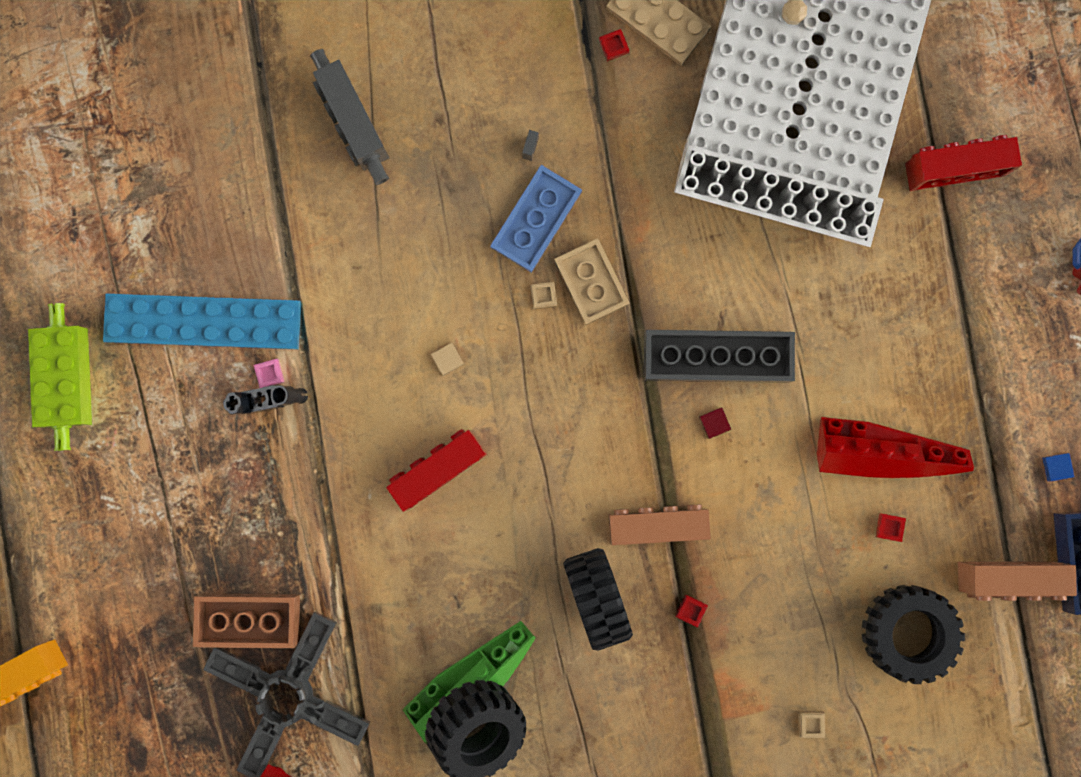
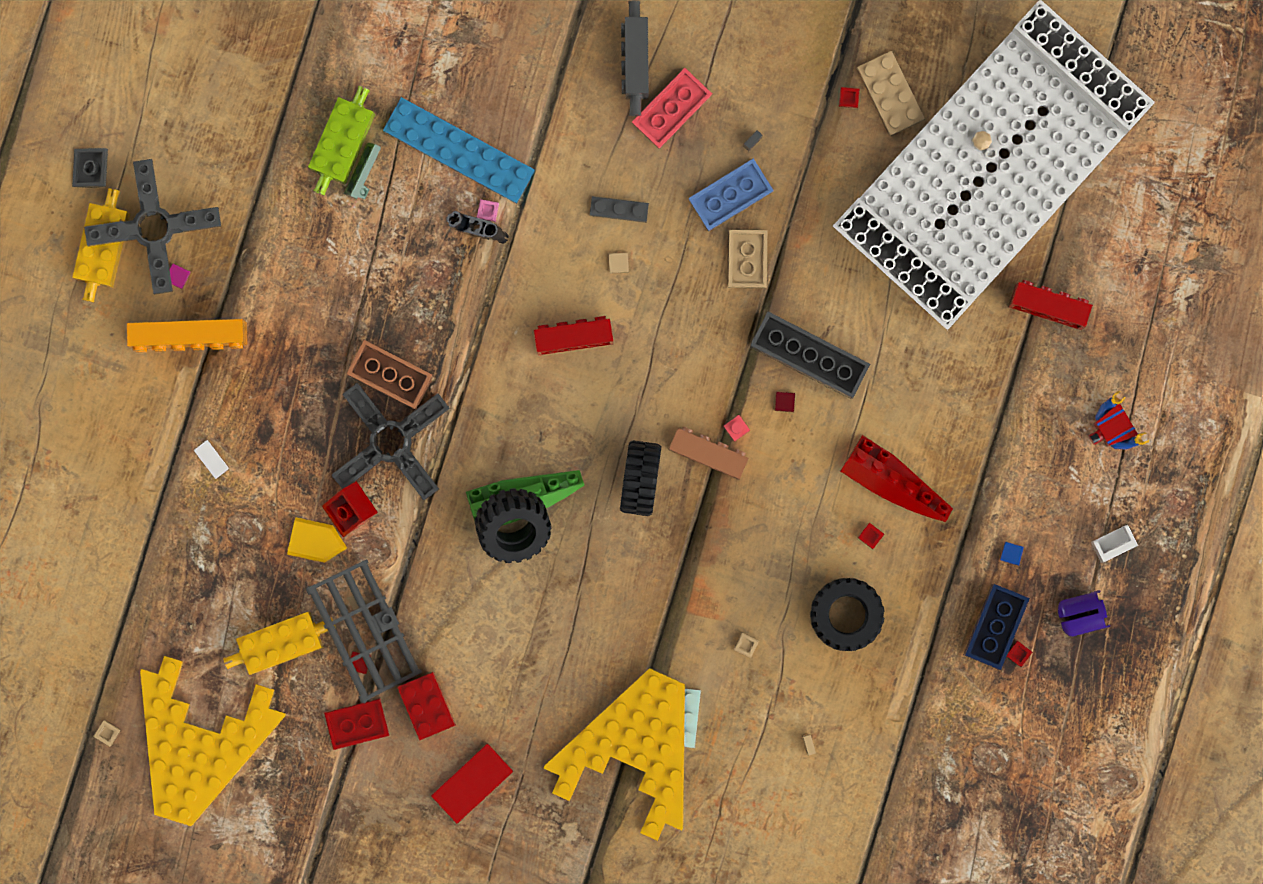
camera: 30 degrees right, 0 degrees up
tan tile [530,282,557,309] -> none
red tile [675,594,708,628] -> none
nougat brick [958,561,1077,601] -> none
none -> sand green hinge [344,143,381,199]
none -> dark grey plate [590,196,649,223]
none -> coral plate [632,68,712,149]
none -> coral plate [723,415,750,442]

